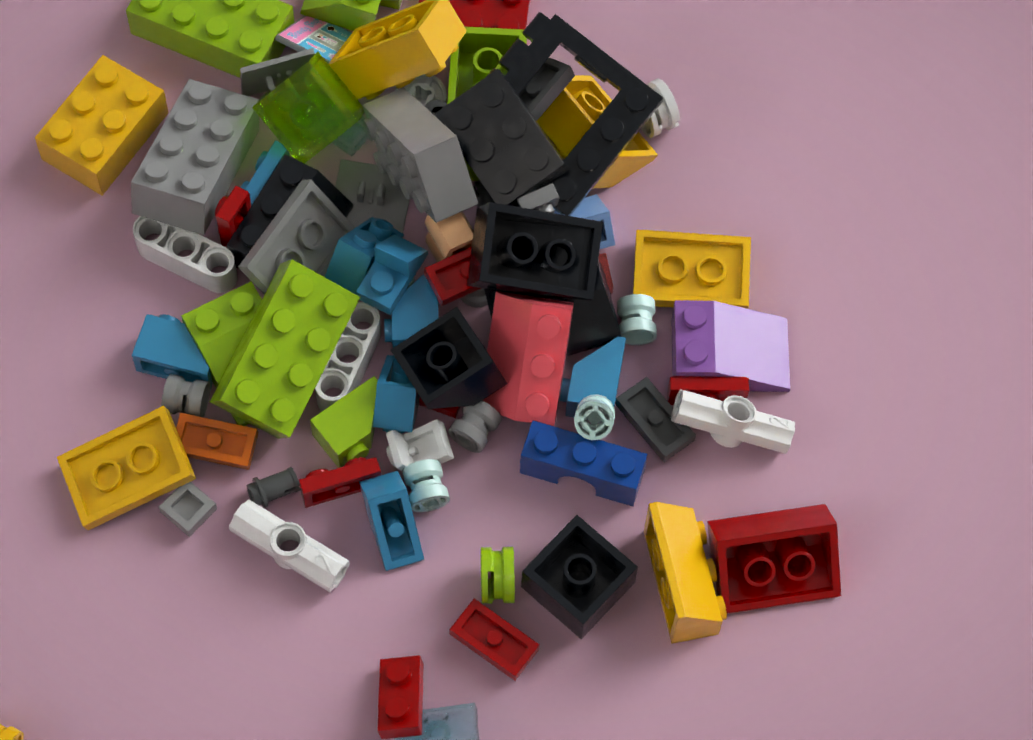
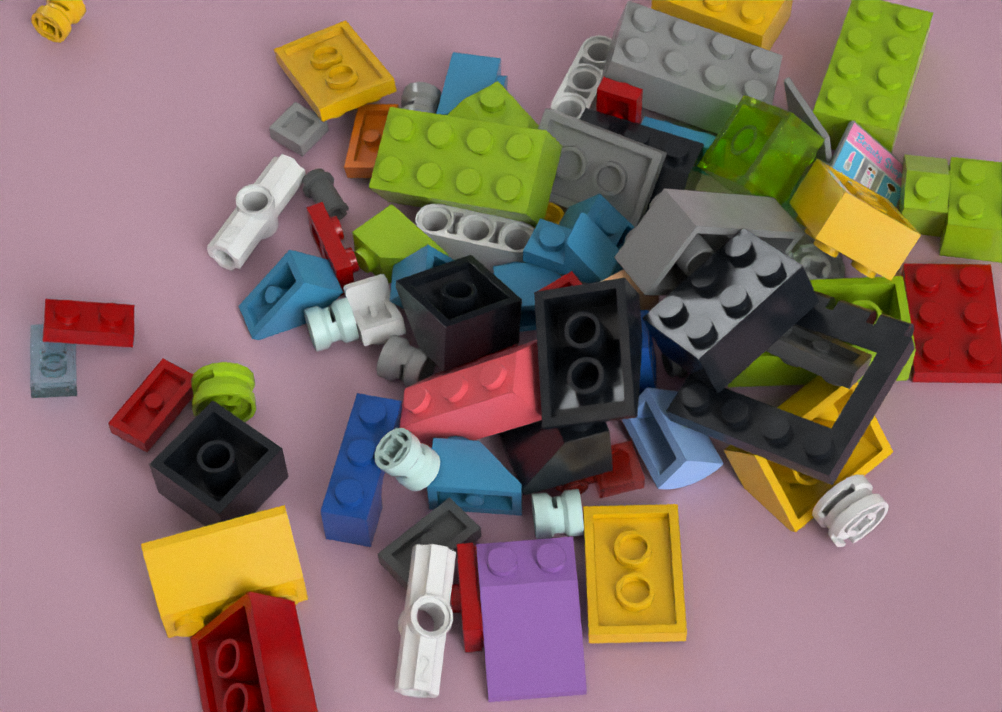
camera: 90 degrees right, 10 degrees down
light grey plate [516,183,559,213] -> none

